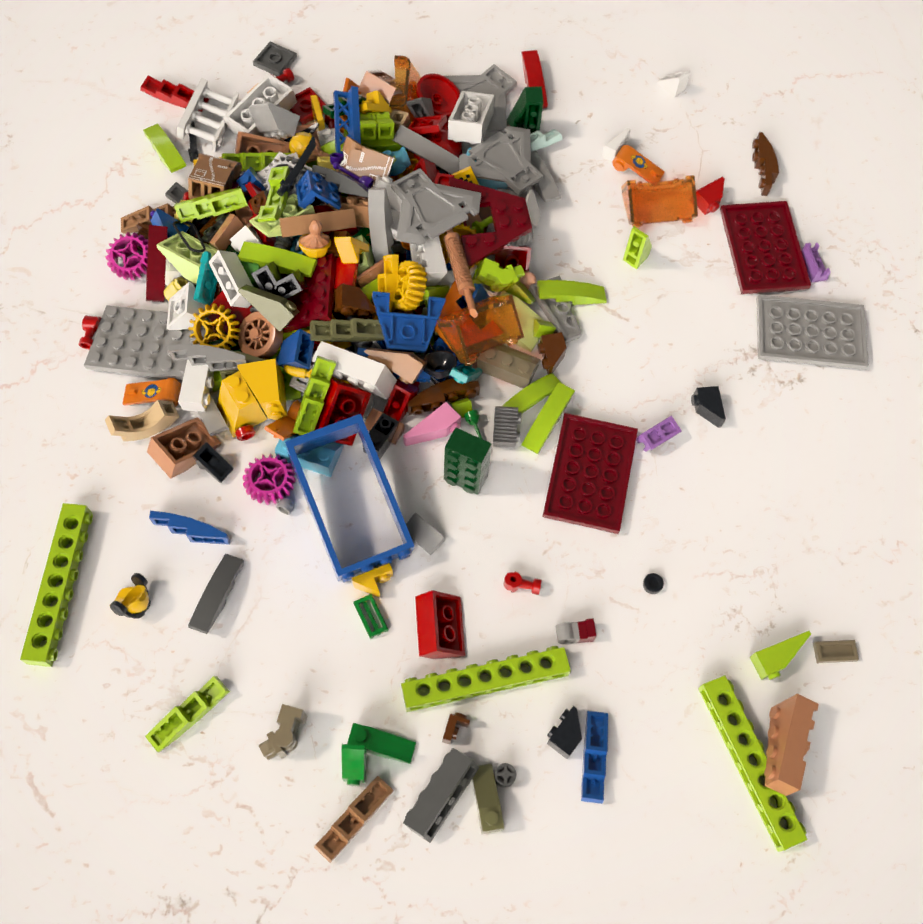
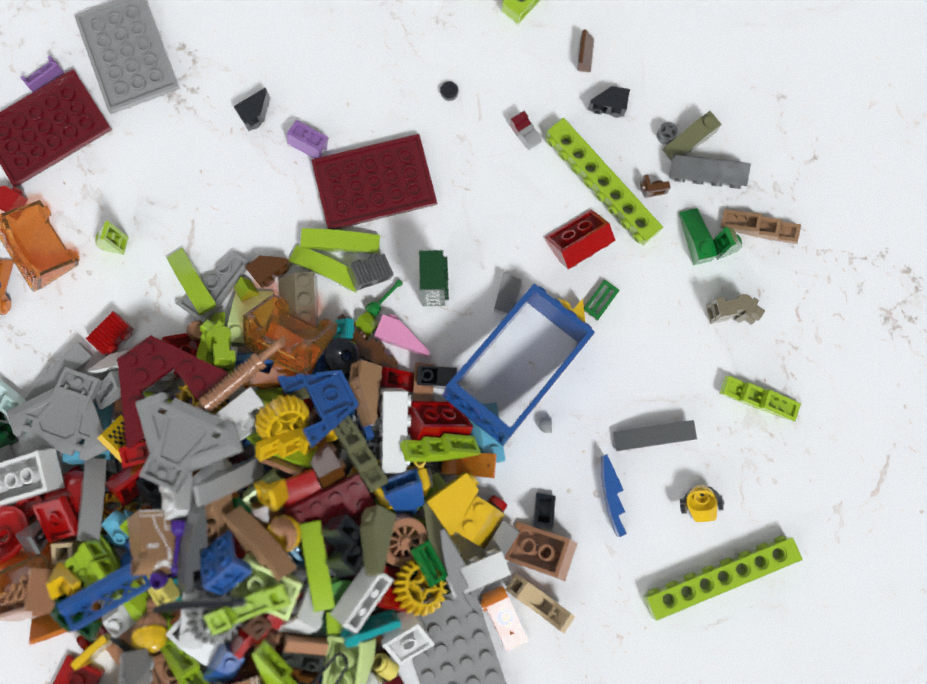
camera: 115 degrees left, 15 degrees up
dark pink gear [243,453,296,505] -> none
red leg [503,571,542,595] -> none
blue slope [581,710,608,804] -> none
none -> red brick [86,311,134,356]
none -> green tile [410,540,448,587]
none -> slope [577,29,594,72]

